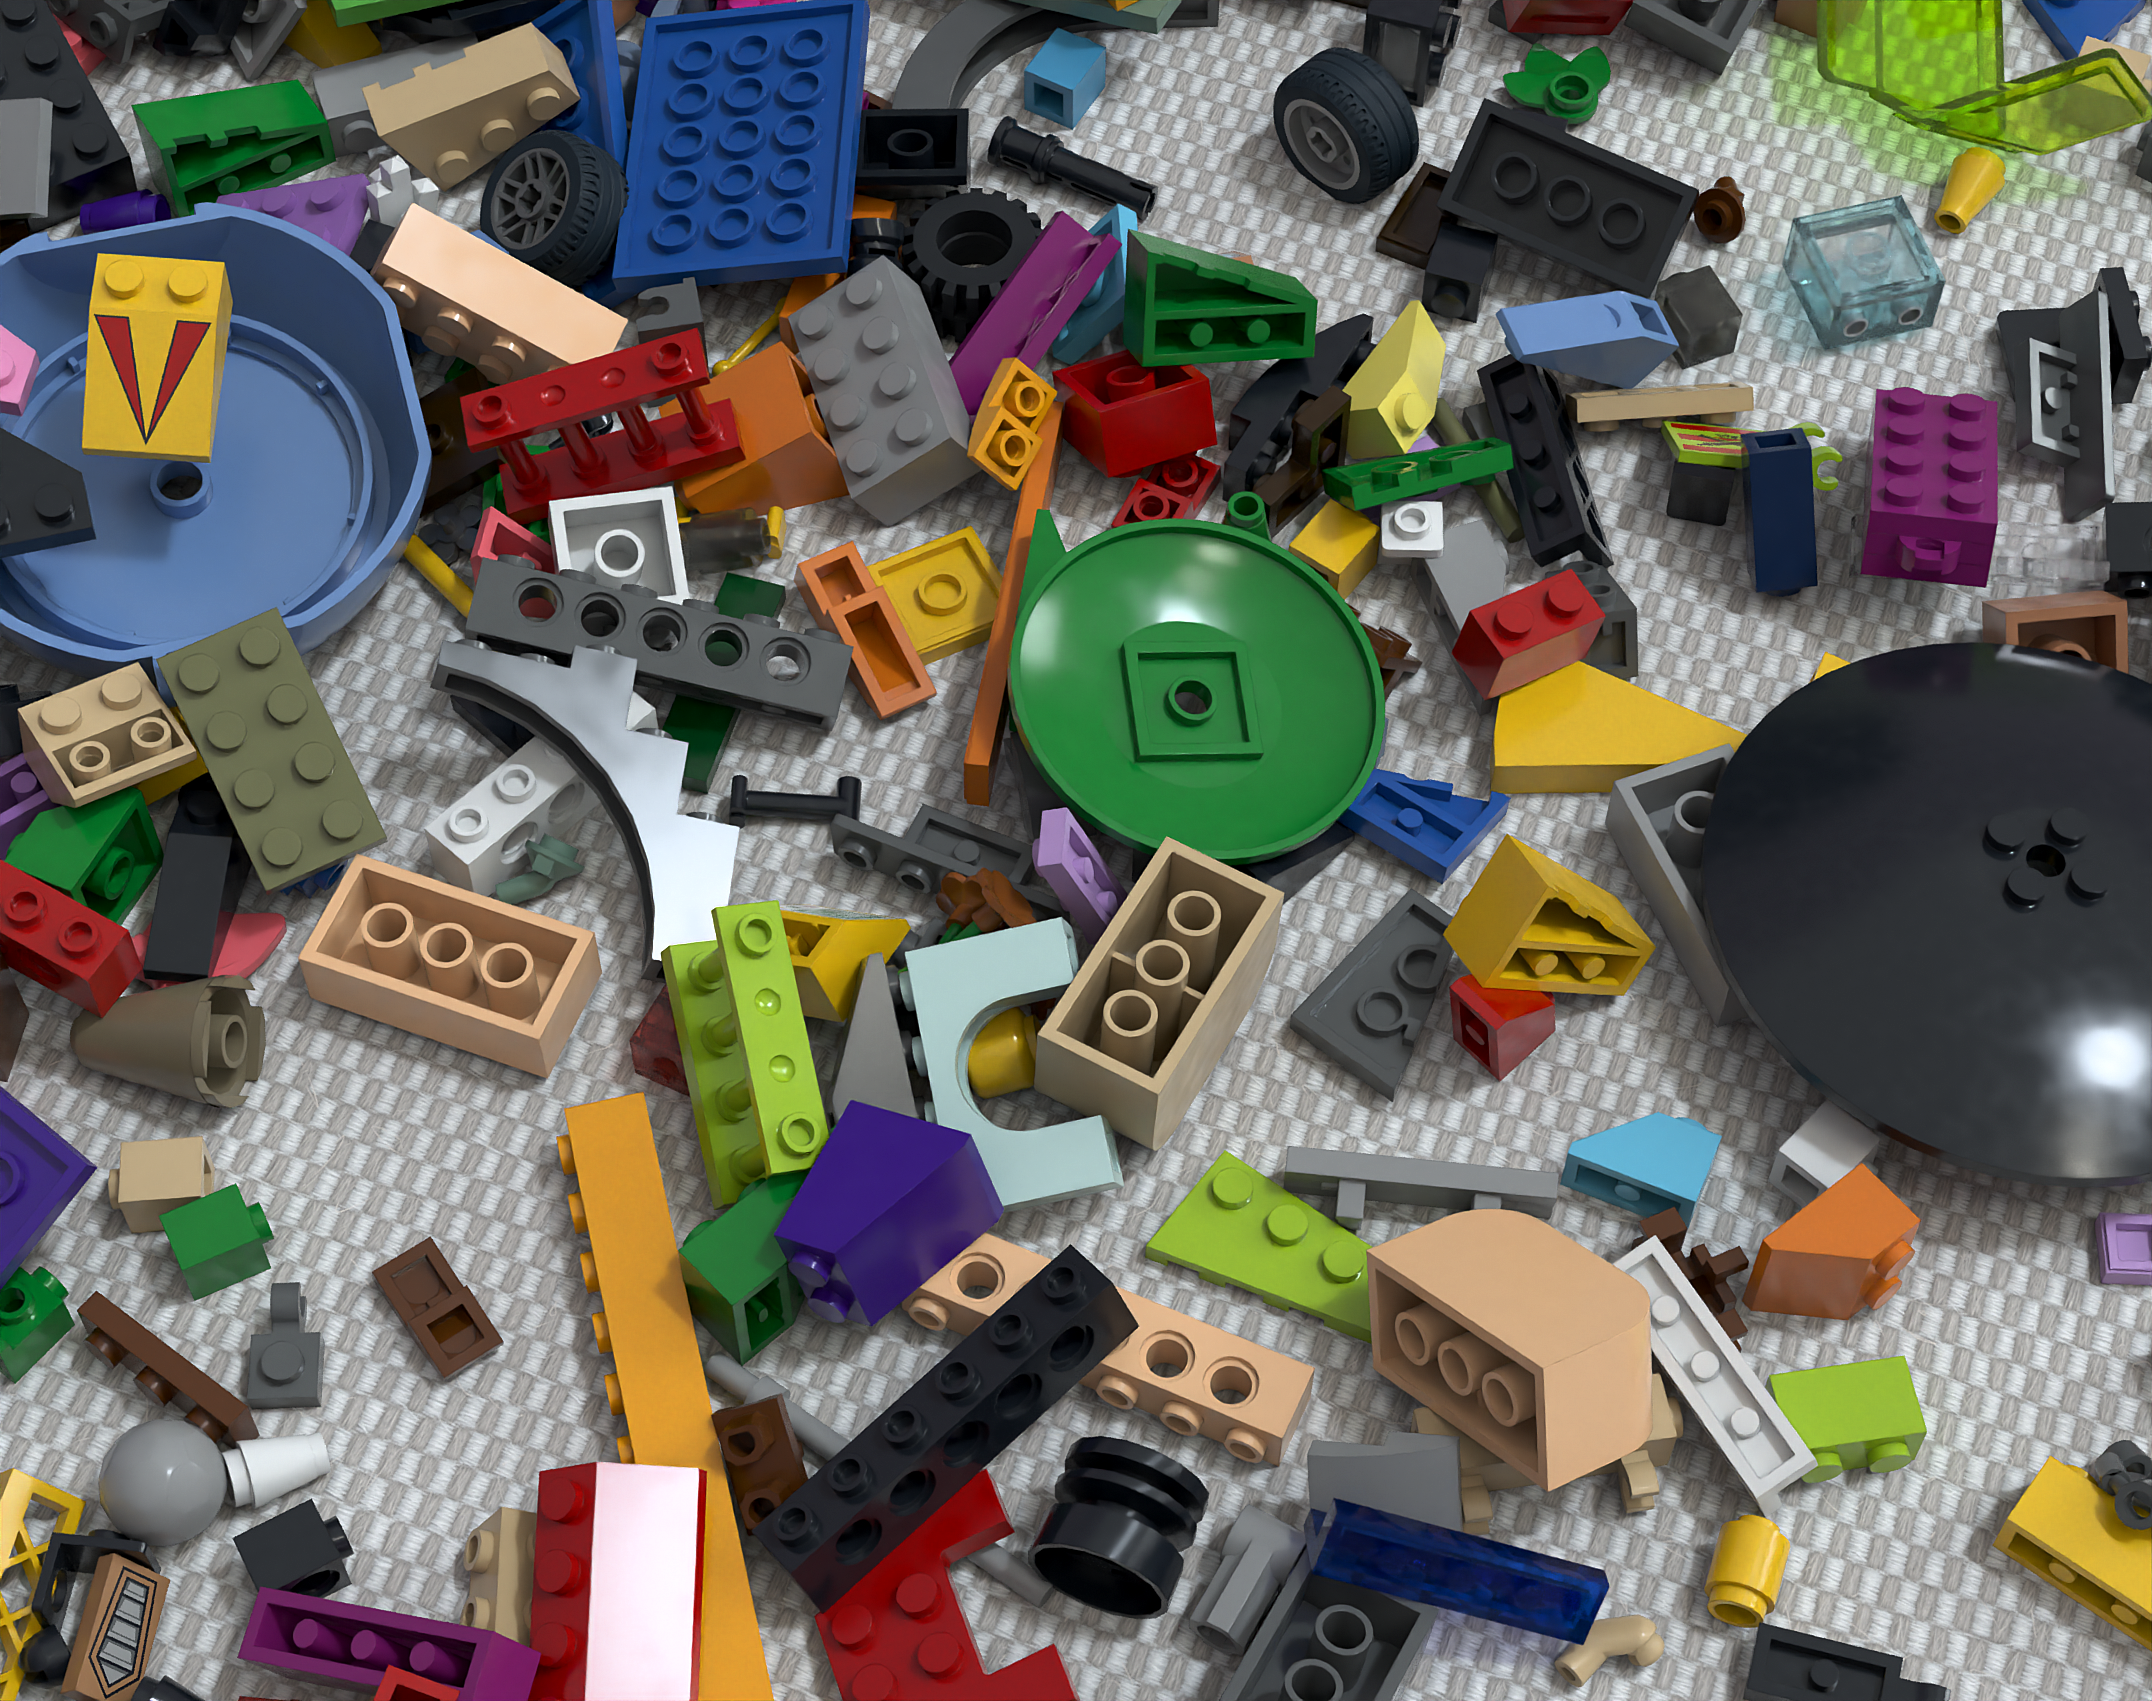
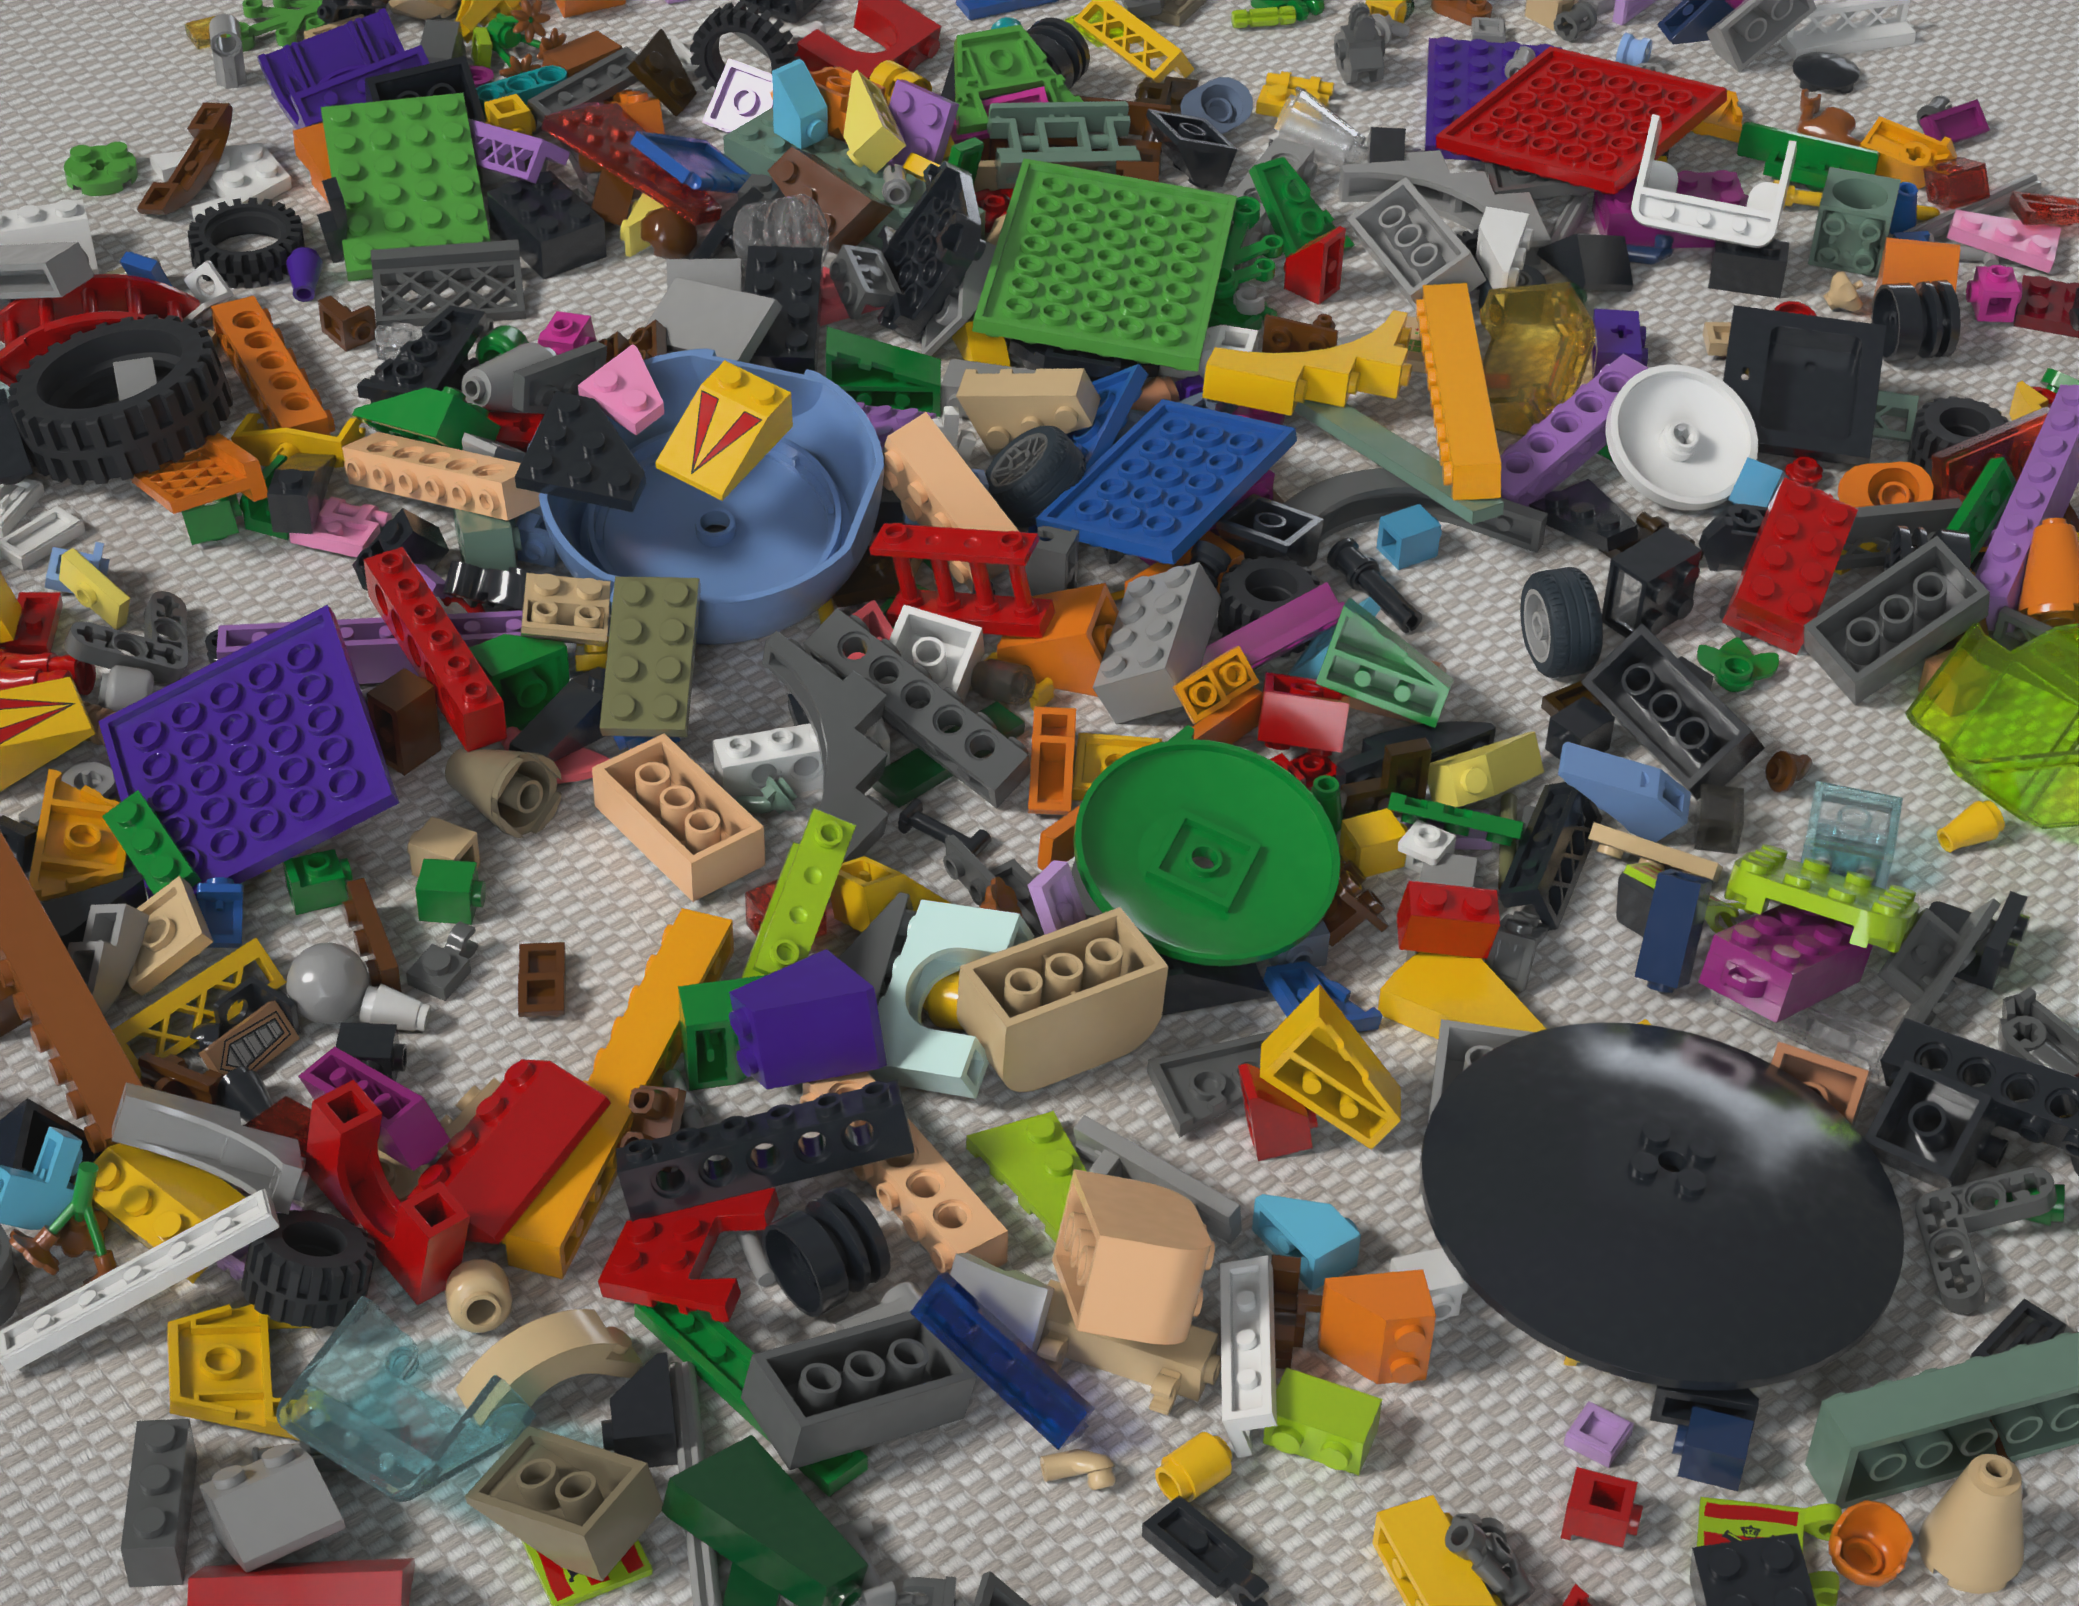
camera: 30 degrees right, 15 degrees down
none -> lime plate [1724,844,1920,953]

